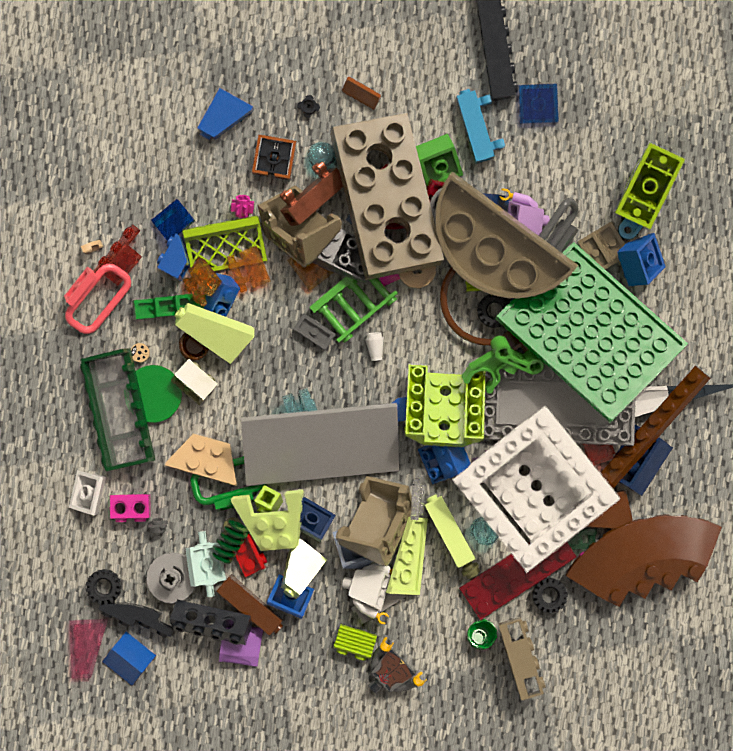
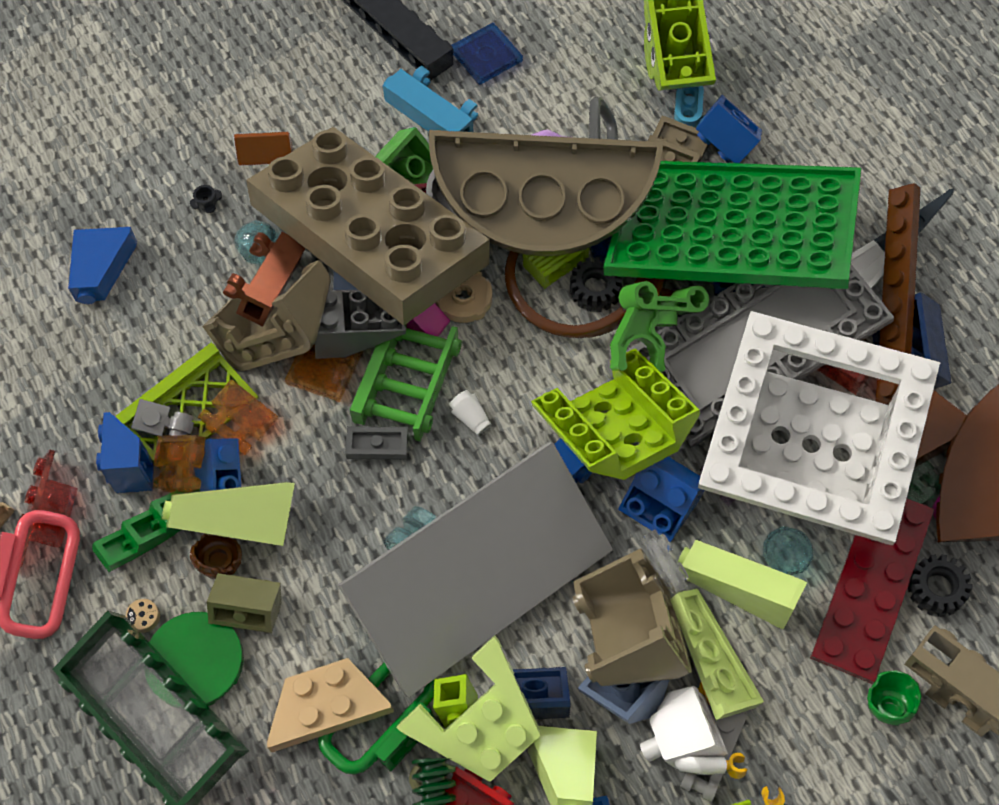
camera: 30 degrees left, 25 degrees down
clear blue piece [151,199,195,241] -> none
dark pink gear [231,195,254,218] -> none
piece [252,134,297,180] -> none
olive plate [461,561,480,579] -> none
none -> light grey plate [131,399,194,440]

